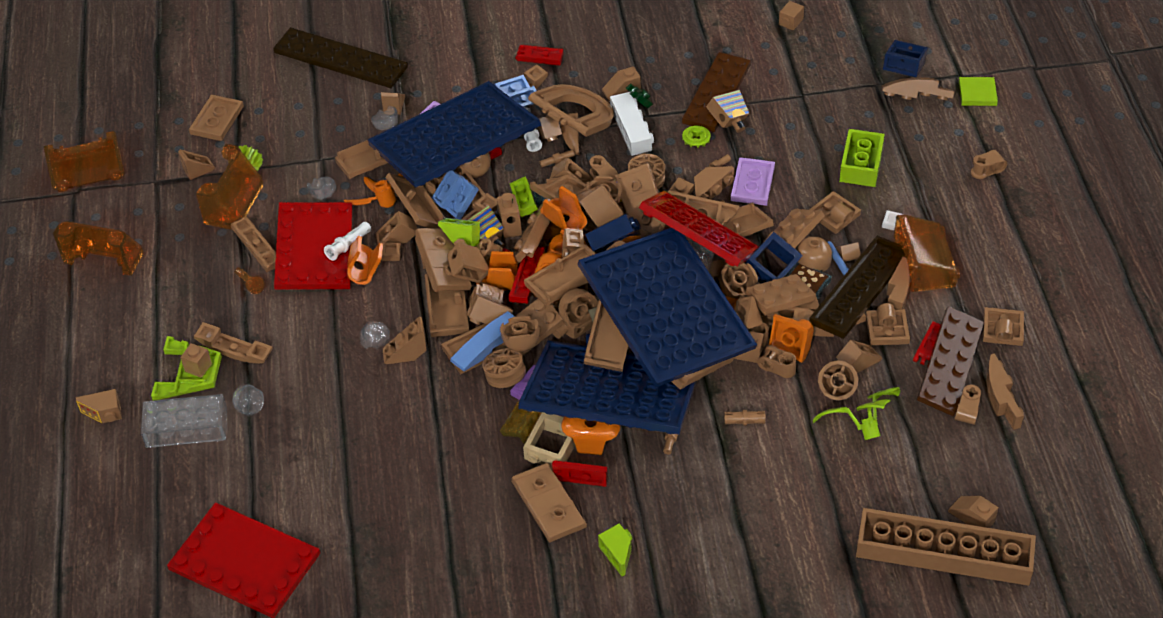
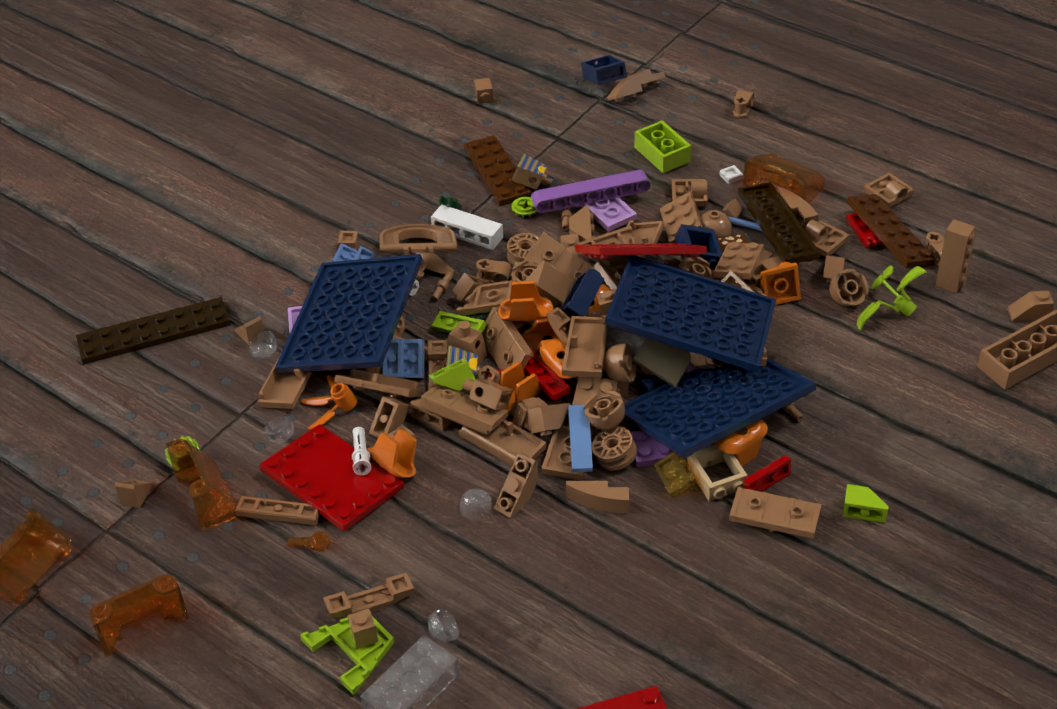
camera: 45 degrees left, 5 degrees down
medium nougat plate [189,95,244,141] -> none
red hinge [515,45,564,65] -> none
medium nougat container [584,300,629,372] -> none
medium nougat slope [602,66,641,102] -> none
medium nougat pin [724,410,765,426] -> none
medium nougat piece [757,345,796,378] -> none
lime tile [959,77,998,106] -> none
medium nougat slope [986,353,1024,430] -> none
none -> medium lavender beam [531,170,651,213]
none -> medium nougat slope [566,481,629,514]
none -> medium nougat wedge [935,219,976,293]

